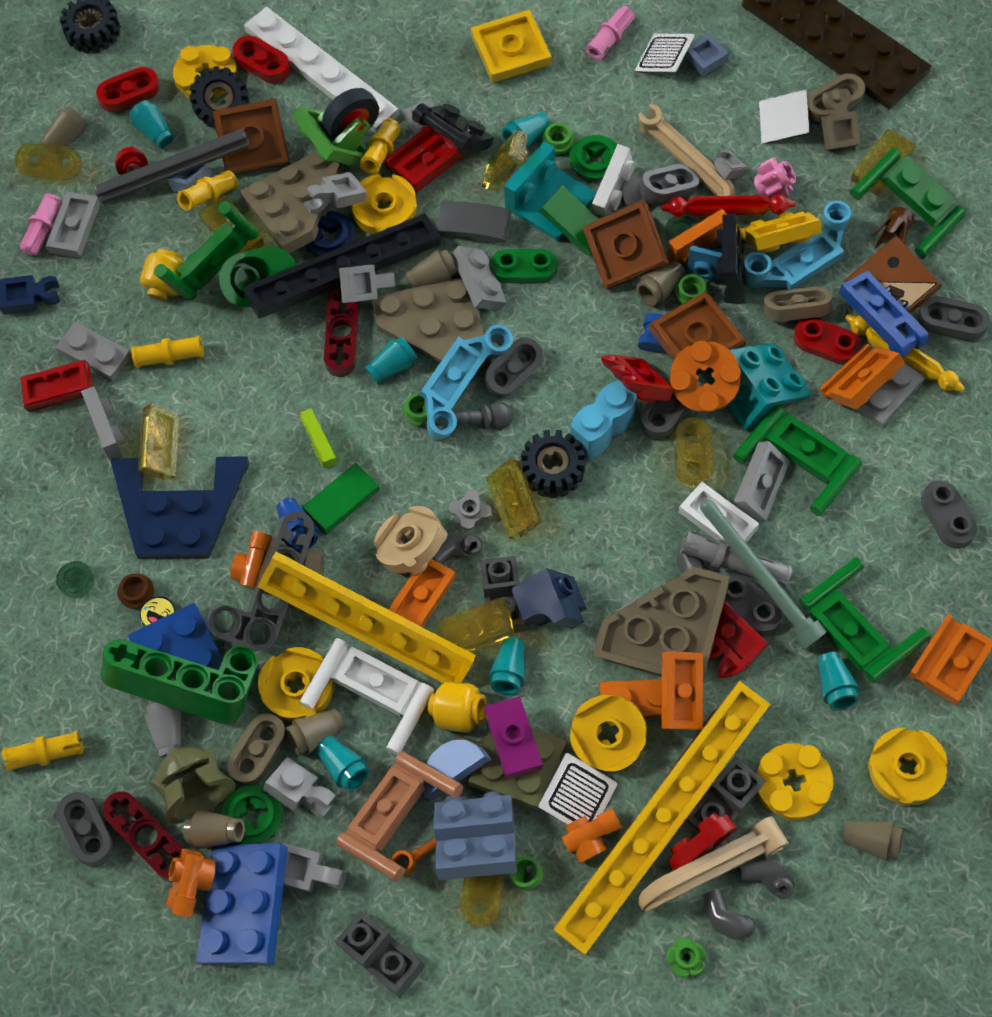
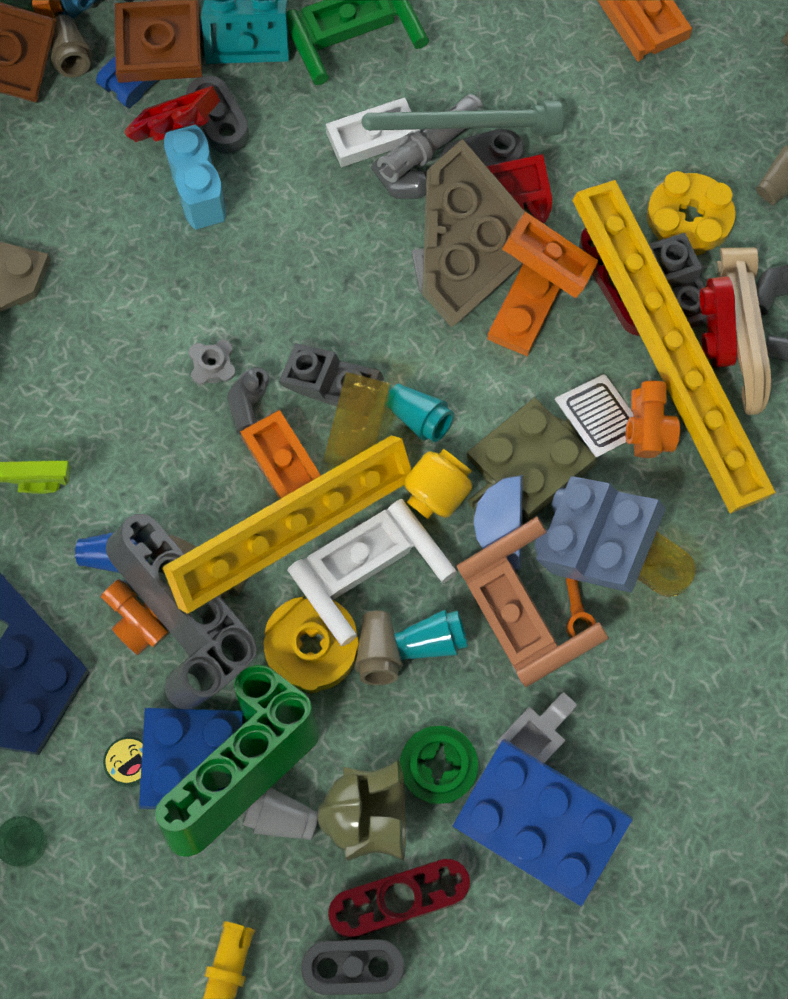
camera: 65 degrees left, 5 degrees up
reddish brown plate [117,574,155,609] -> none
orange plate [166,849,215,917] -> none
dark tan cone [183,810,245,849] -> none
dark tan plate [227,713,287,786] -> none
light grey plate [263,757,335,819] -> none
green tile [302,463,380,535] -> none
dark grey slope [335,911,425,998] -> none
tan plate [374,506,447,575] -> none
bright green plate [403,393,427,426] -> none
medium azure plate [419,325,513,440] -> none
dark grey bar [454,402,513,429] -> none
dark grey plate [483,337,543,397] -> none
magenta plate [484,697,543,780] -> none
clear yellow plate [486,459,542,540] -> none
bright green hinge [510,856,543,890] -> none
dark blue brick [511,568,586,629] -> none
black bush [521,430,585,498] -> none
yellow plate [570,694,647,772] -> none
orange plate [670,341,741,412] -> none
clear yellow plate [674,418,713,487] -> none
bright green plate [675,274,709,304] -> none
light grey plate [734,441,790,521] -> none
green plate [799,557,931,683] -> none
teal cone [817,652,860,711] -> none
yellow plate [868,728,948,806] -> none

